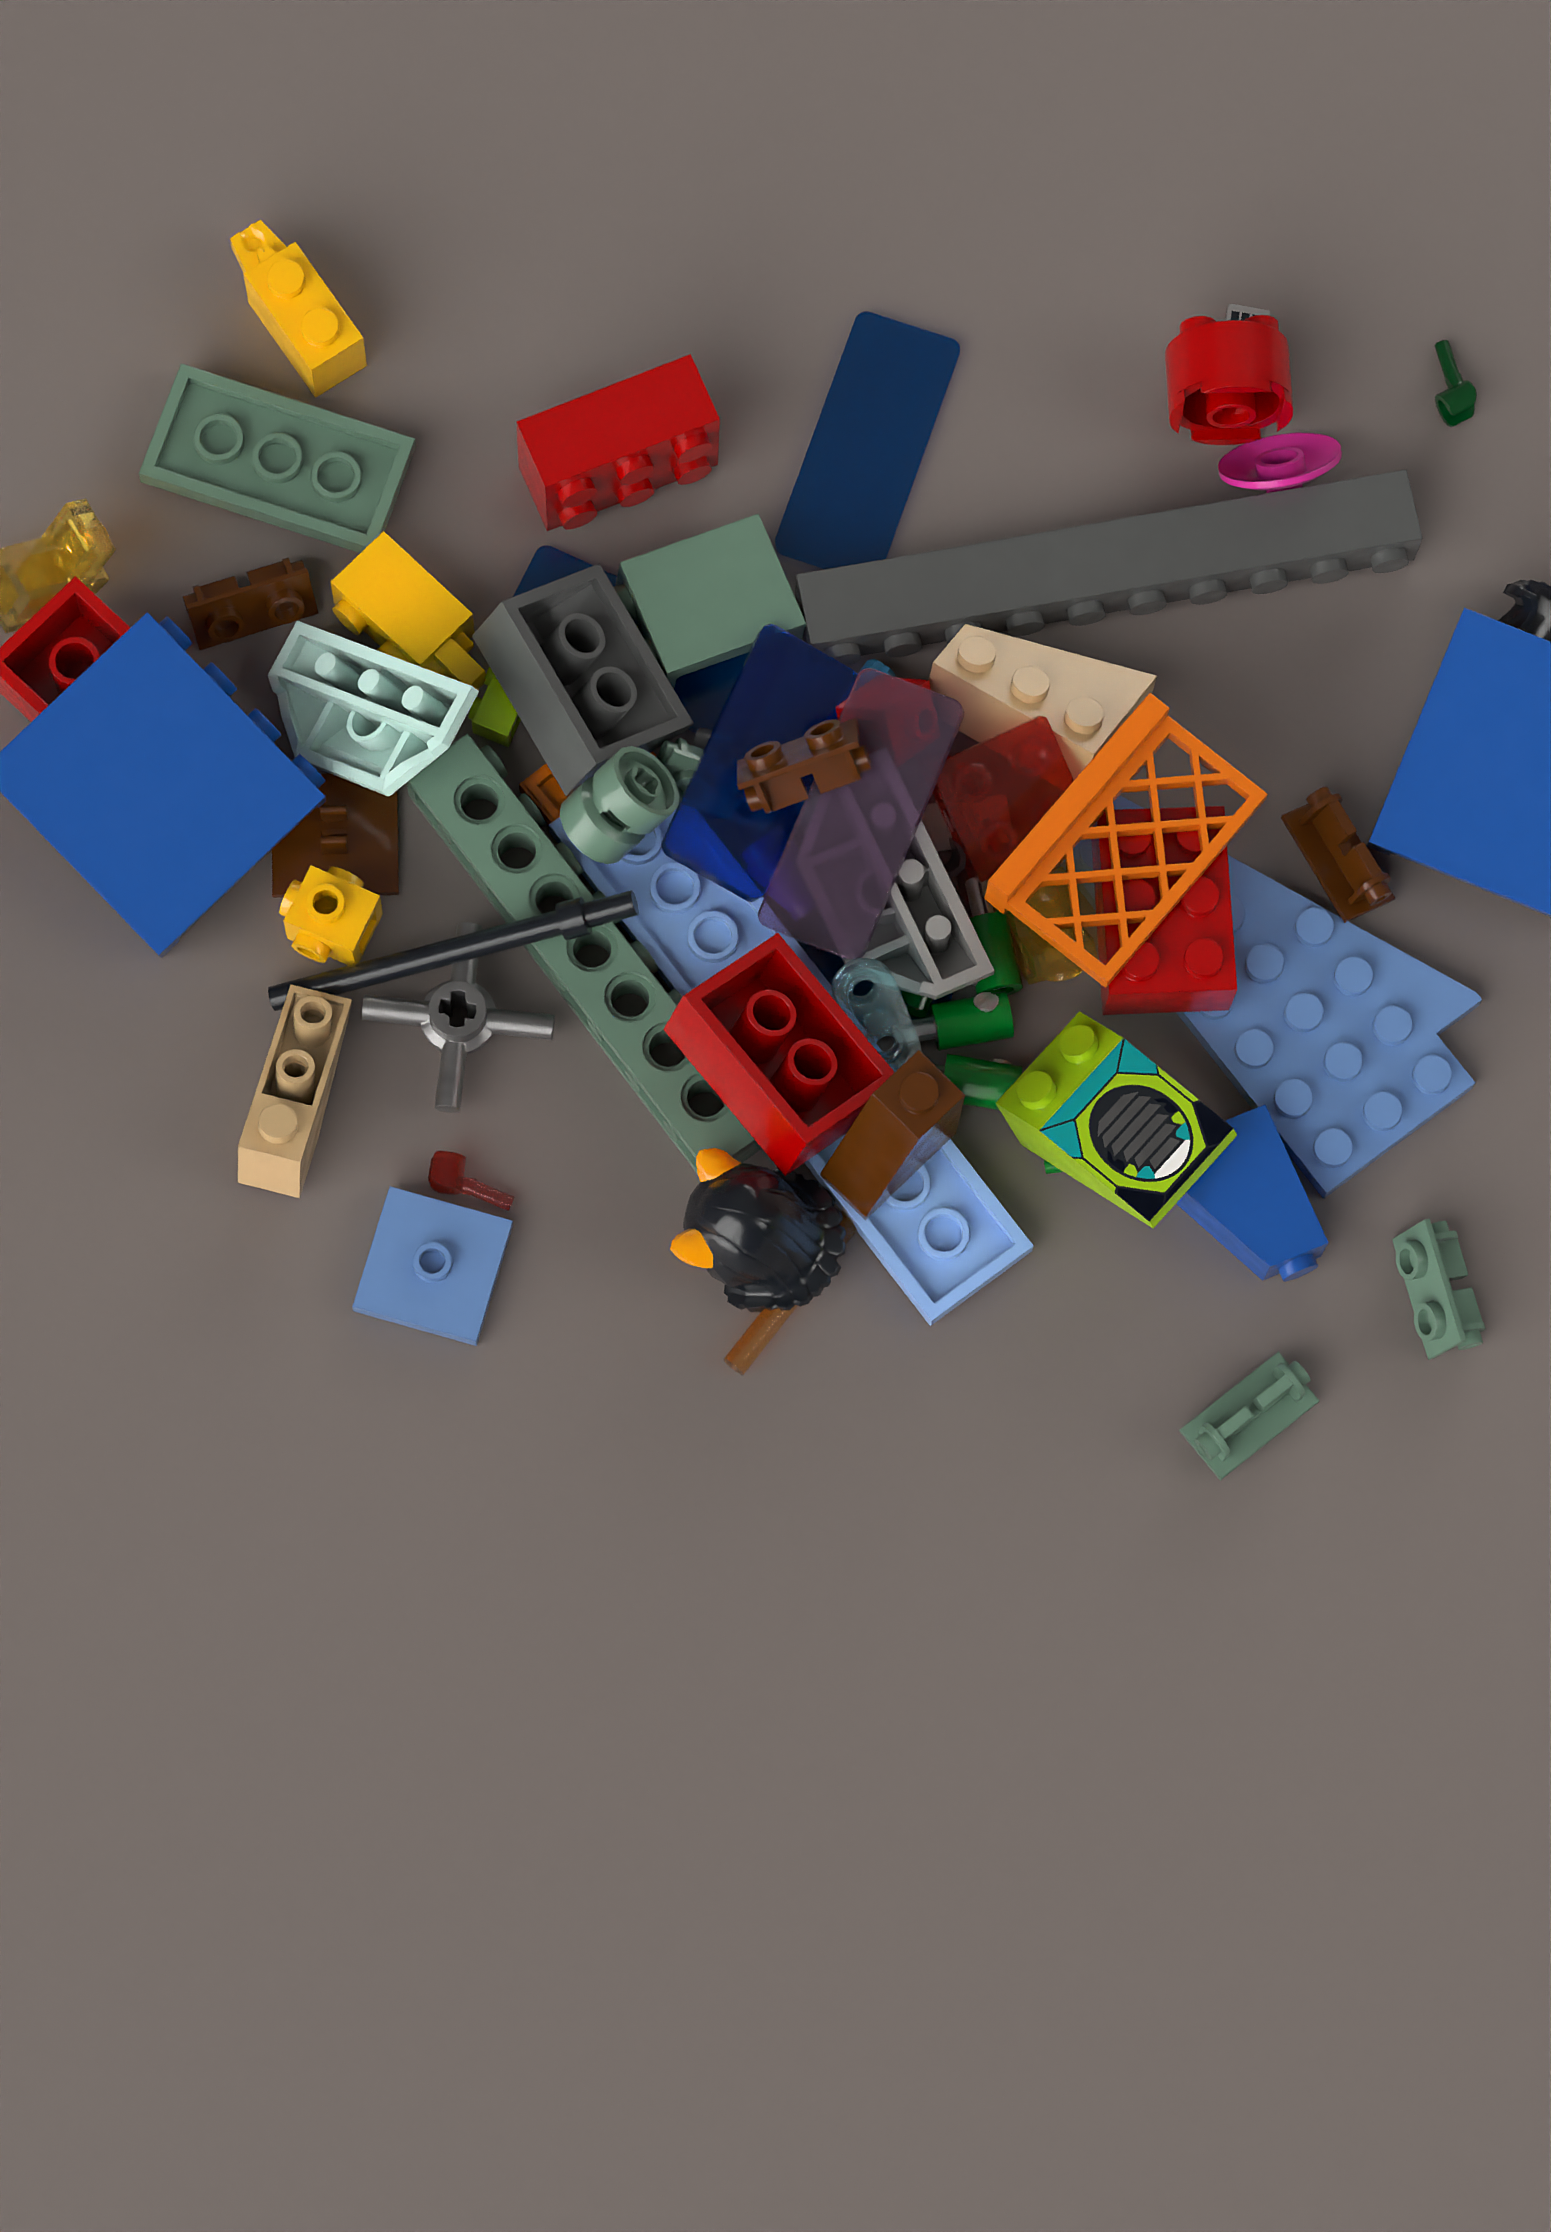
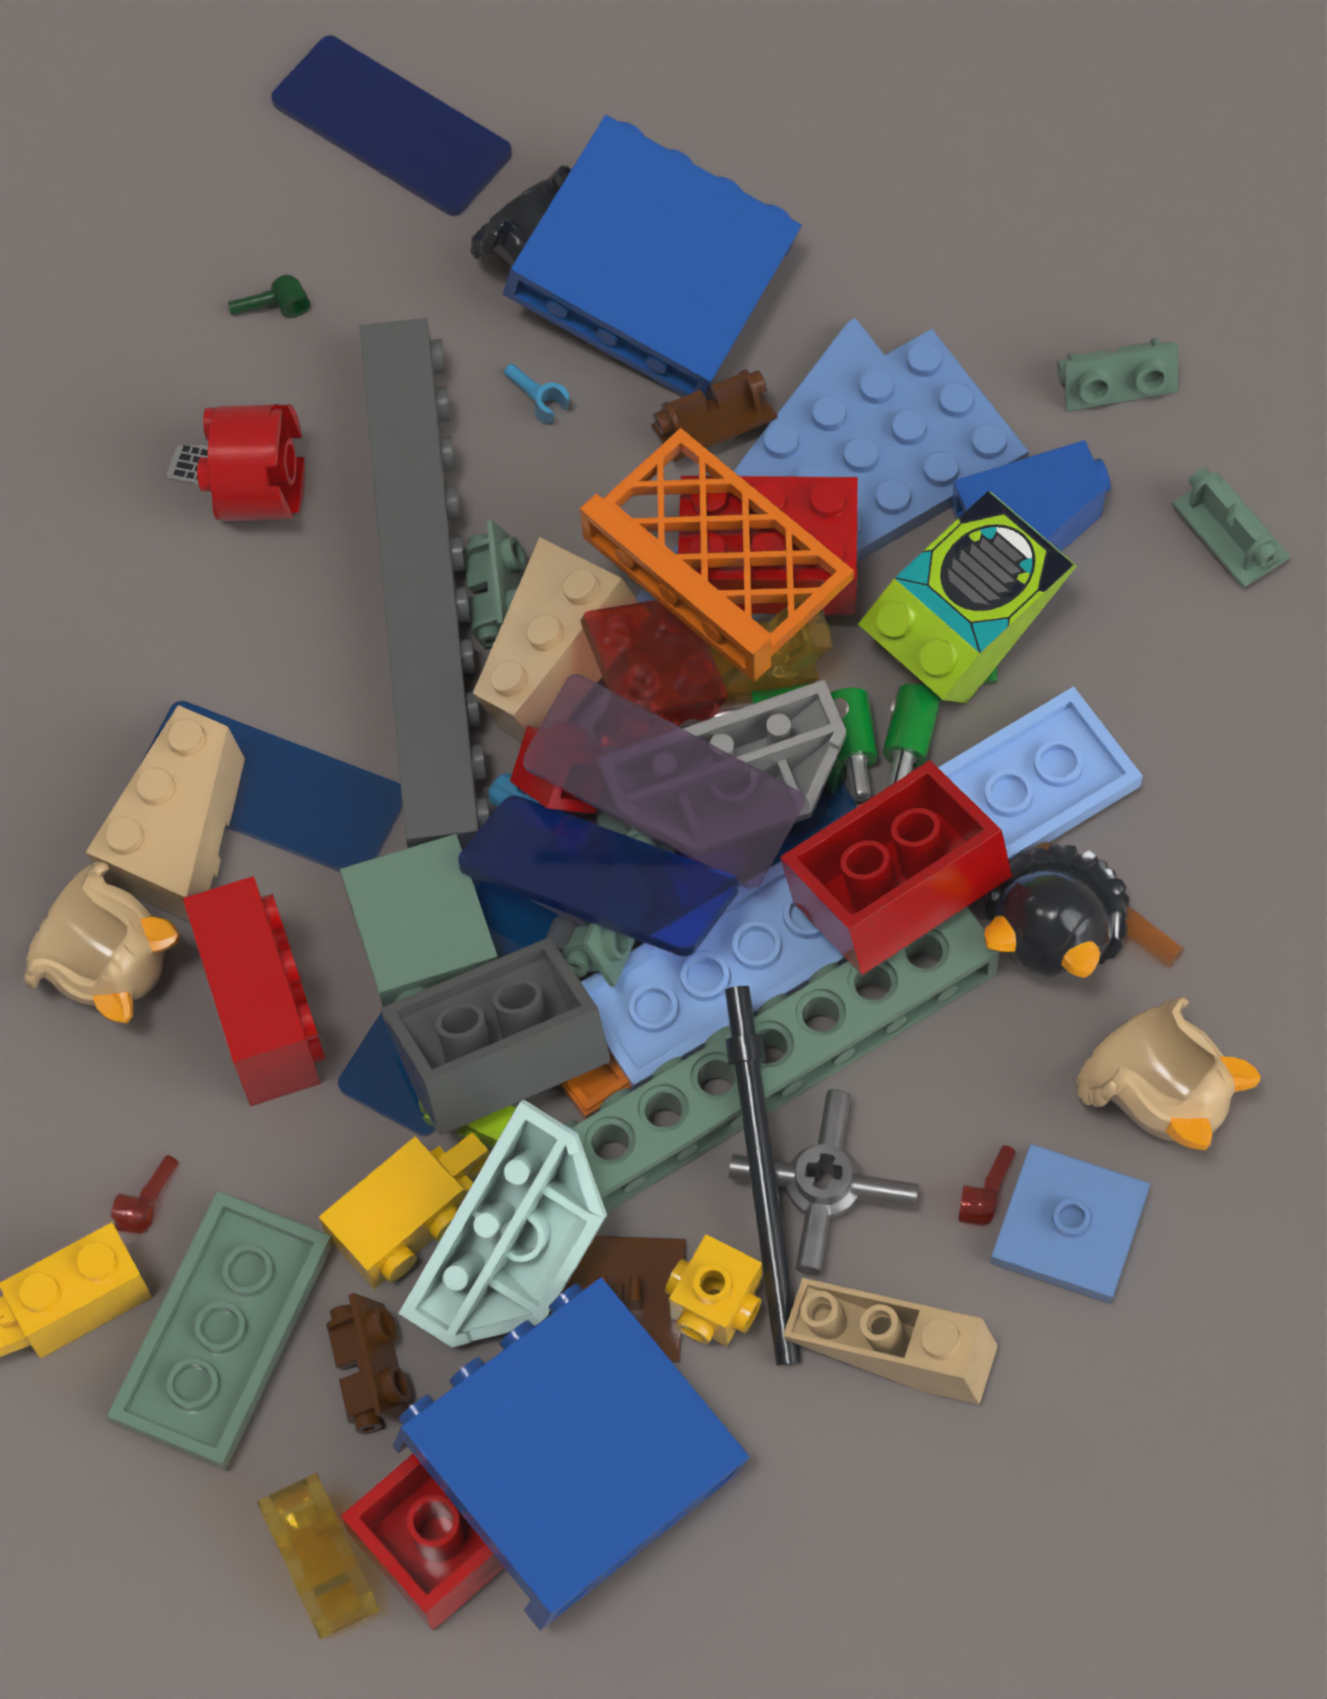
camera: 75 degrees left, 10 degrees down
sand green wheel [560,746,680,864] -> none
reddish brown hinge [737,718,873,814] -> none
reddish brown slope [820,1050,965,1220] -> none
clear light blue plate [832,958,921,1072] -> none
dark pink dish [1218,433,1342,493] -> none
none -> tan hair [24,862,181,1024]
none -> tan wedge [85,705,245,922]
none -> clear red hand [111,1155,179,1234]
none -> sand green hinge [464,520,526,647]
none -> dark azure hand [504,363,569,424]
none -> tan hair [1076,996,1261,1150]

